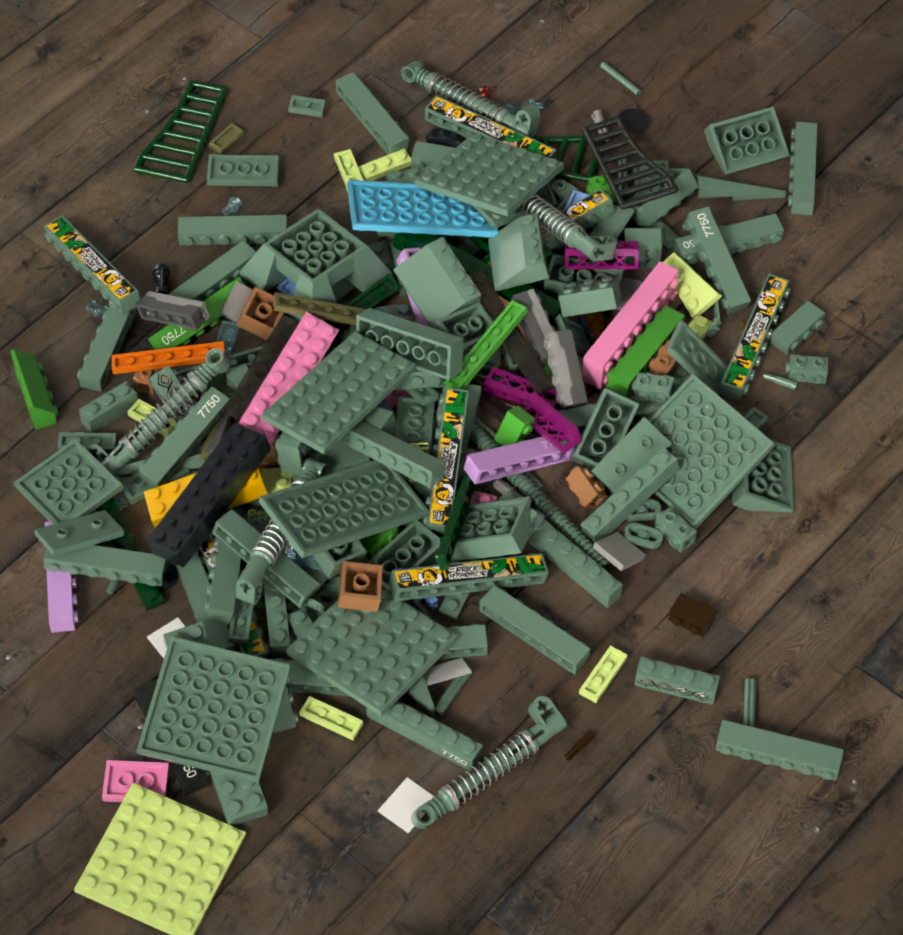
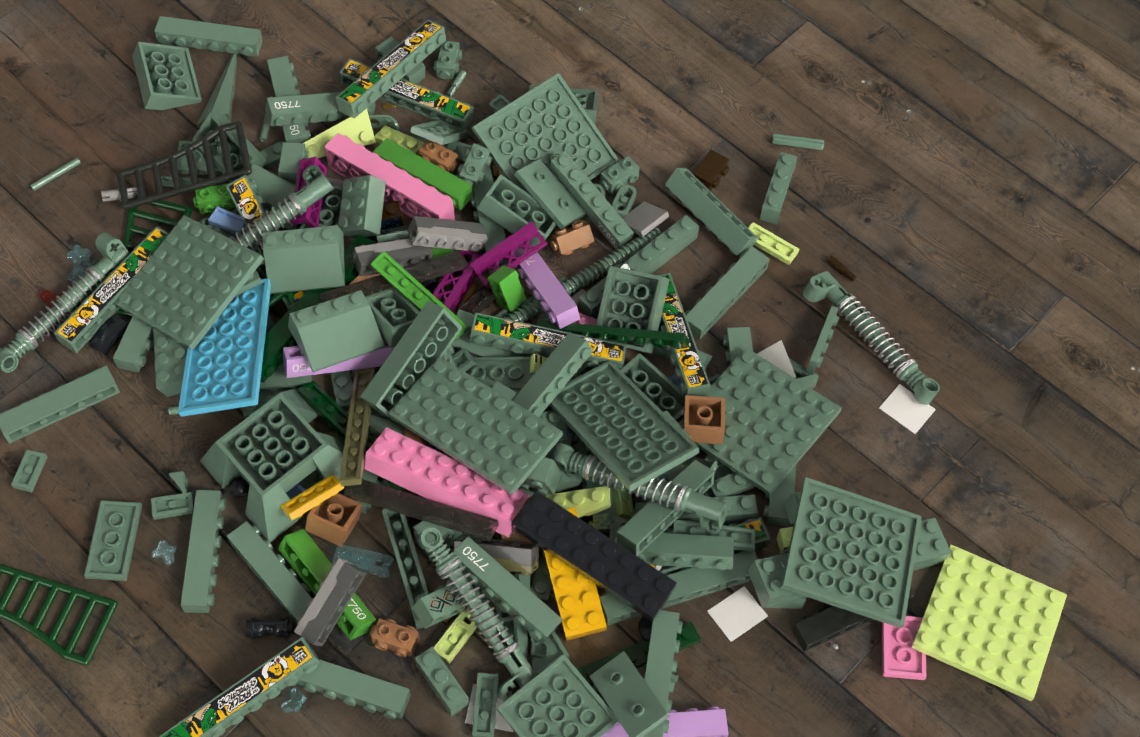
camera: 90 degrees left, 5 degrees up
orange plate [111,341,225,374] -> none
olive tile [208,123,245,155] -> none
light grey tile [220,281,252,323] -> none
yellowish green plate [299,696,363,741] -> none
yellowish green plate [334,149,364,192] -> none
yellowish green plate [358,148,411,181] -> none
sand green brick [366,701,483,772] -> none
black piece [618,109,648,133] -> none
sand green brick [715,720,844,780] -> none
none -> sand green plate [151,492,194,520]
none -> sand green slope [169,471,189,493]
none -> yellow plate [281,474,344,520]
none -> brick [336,20,446,119]
none -> sand green brick [665,168,758,256]
none -> sand green plate [806,306,840,374]

